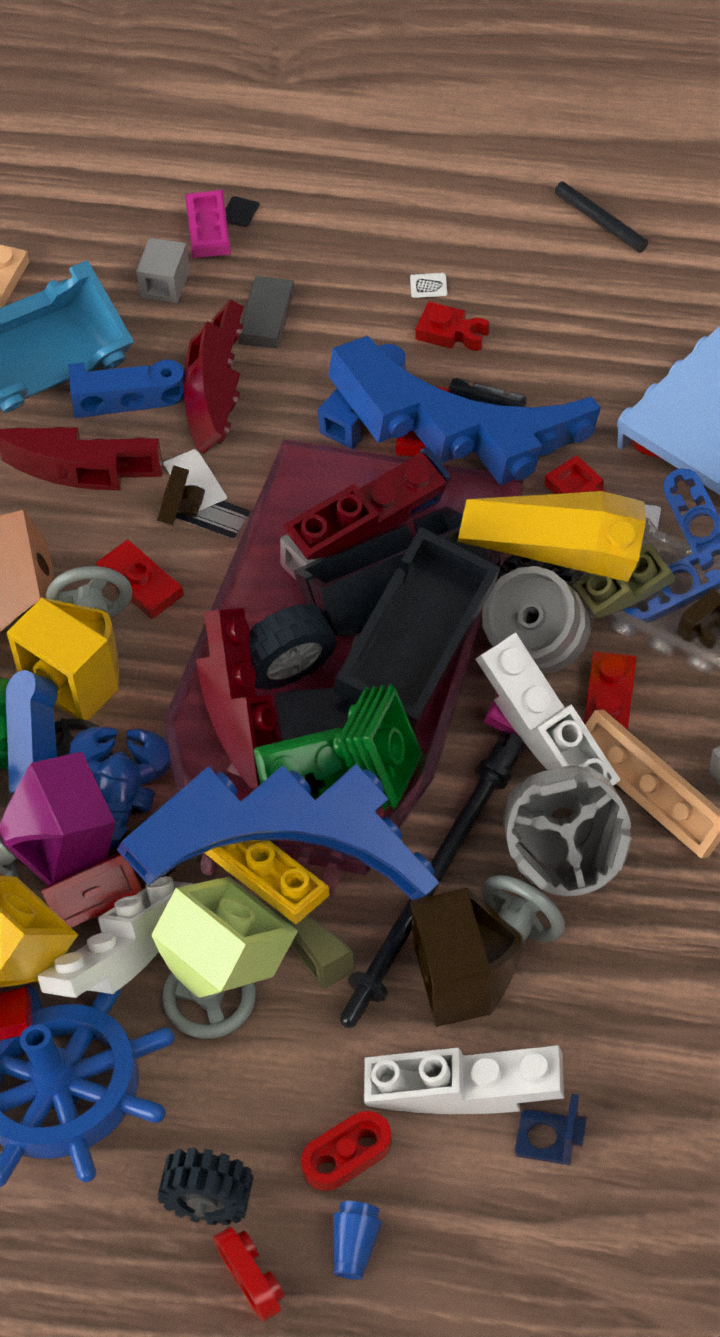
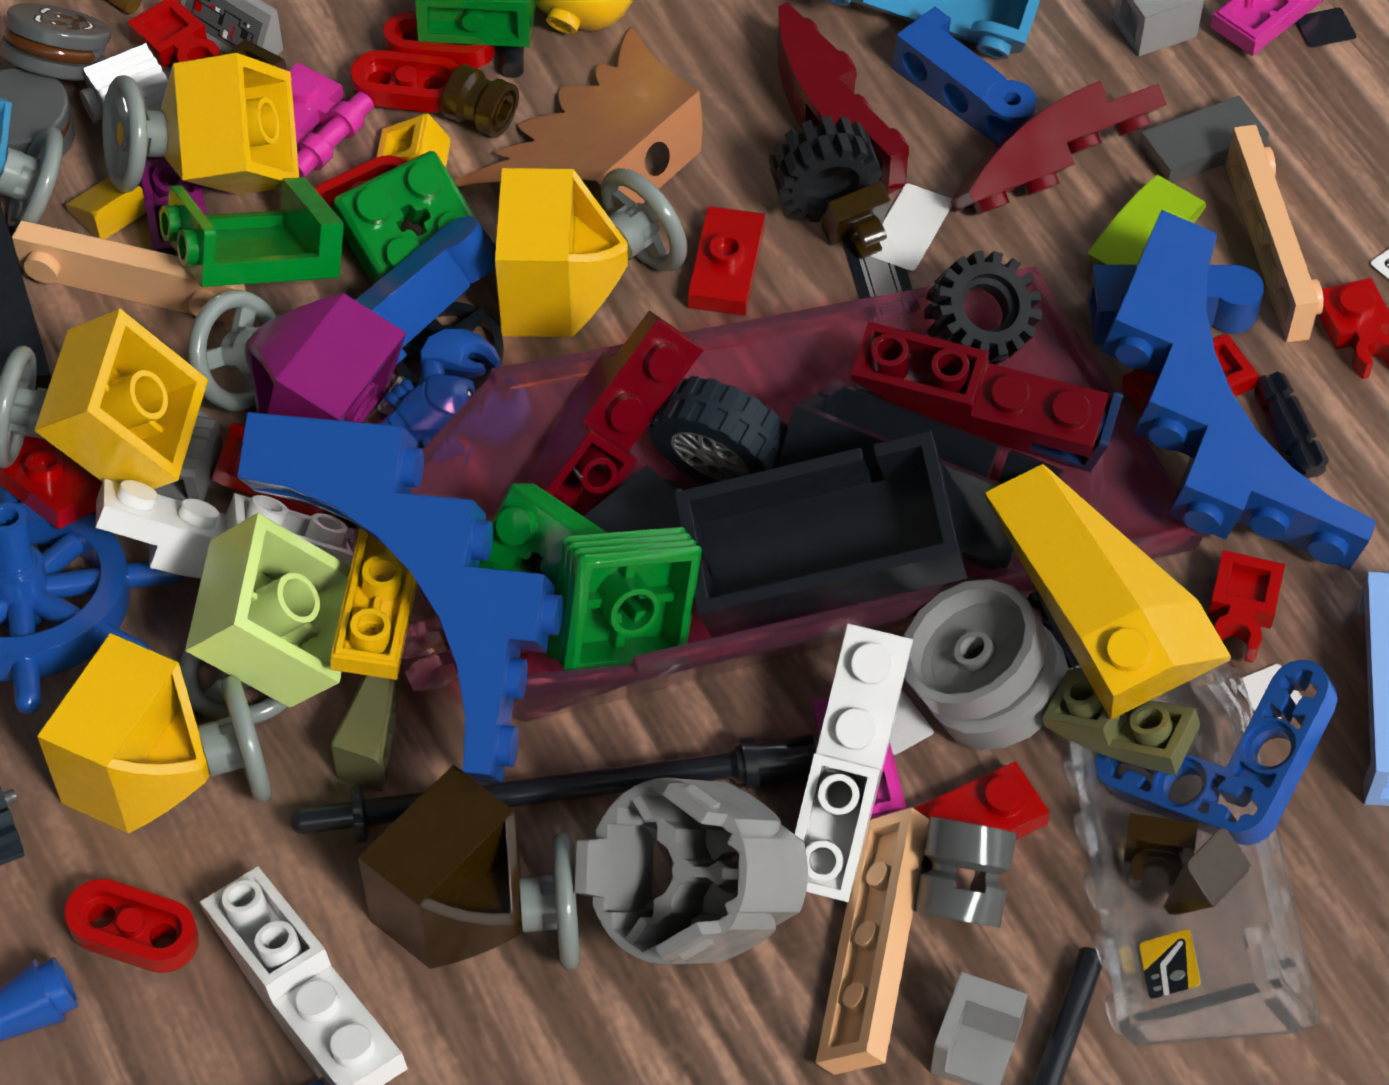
camera: 50 degrees right, 0 degrees up
none -> yellow piece [37,633,272,834]
none -> black tyre [769,116,882,222]
none -> dark grey wheel [914,817,1017,928]
none -> black tyre [924,251,1042,365]
none -> lime slope [1087,174,1207,265]
none -> light nougat plate [1226,125,1323,343]

